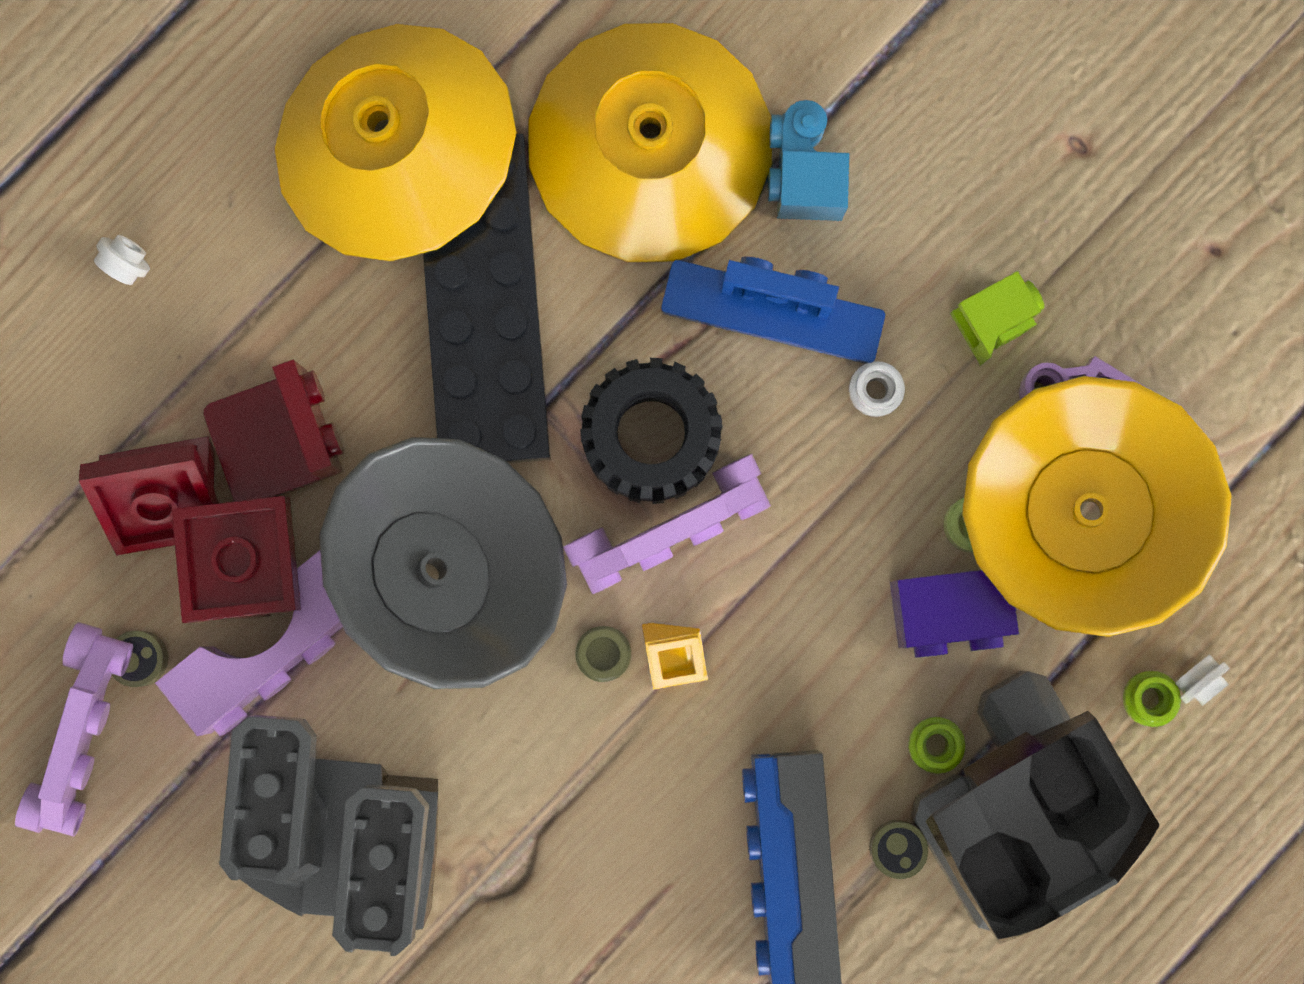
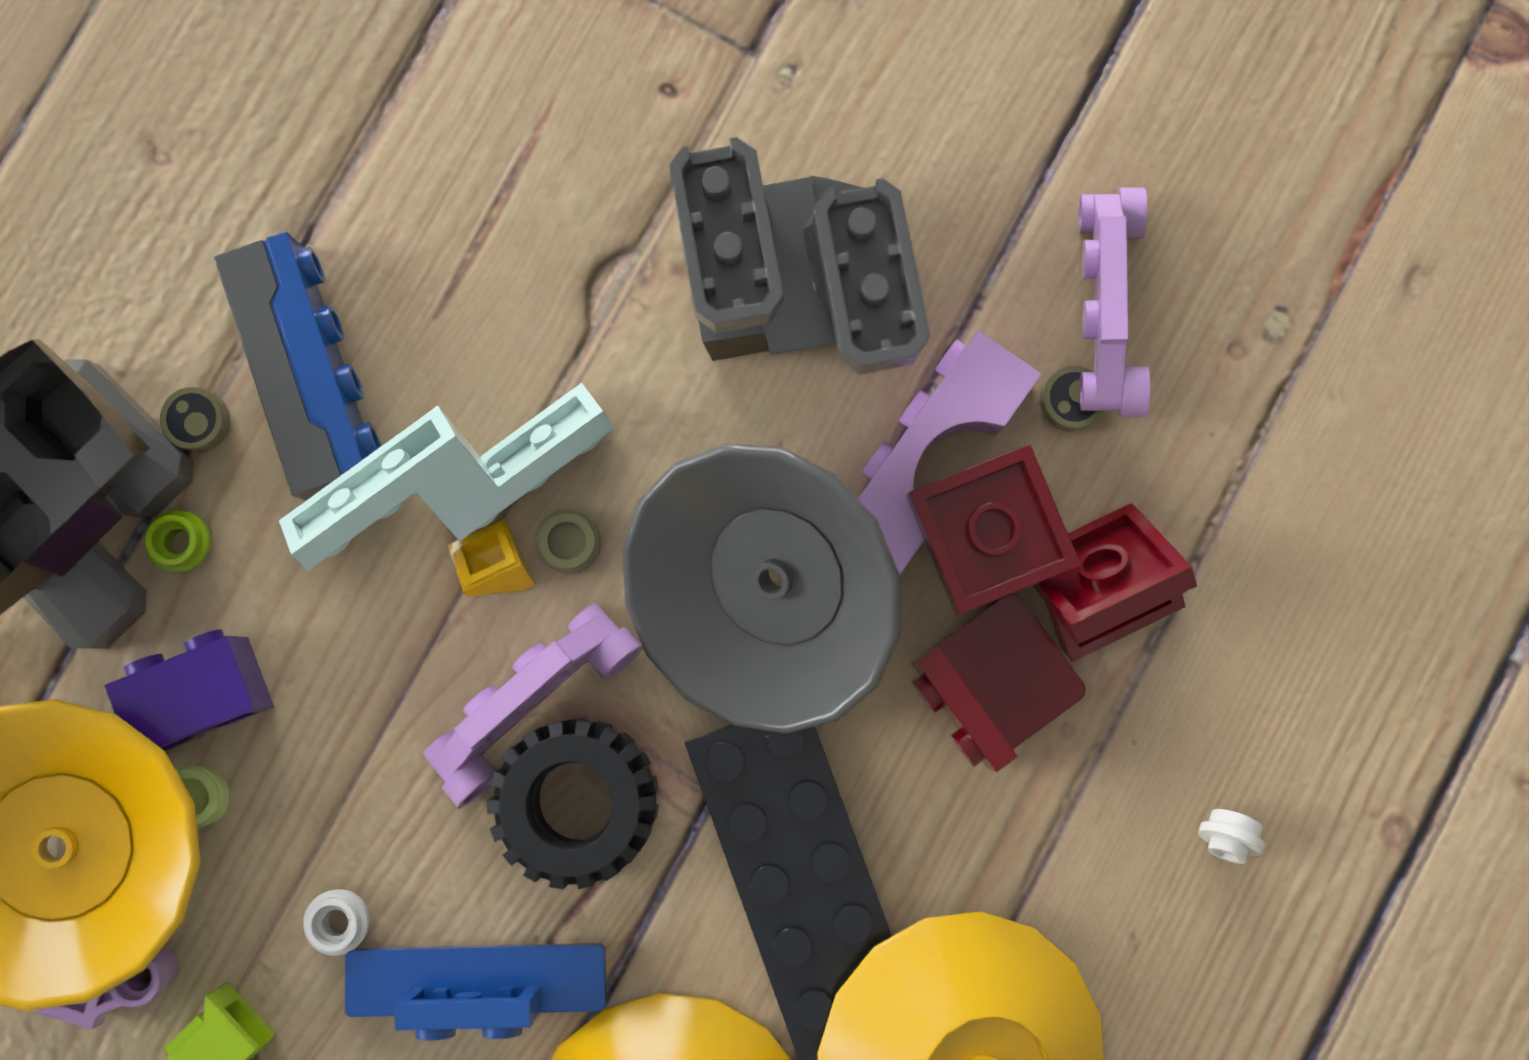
camera: 170 degrees right, 0 degrees up
none -> light aqua bracket [279,383,615,571]

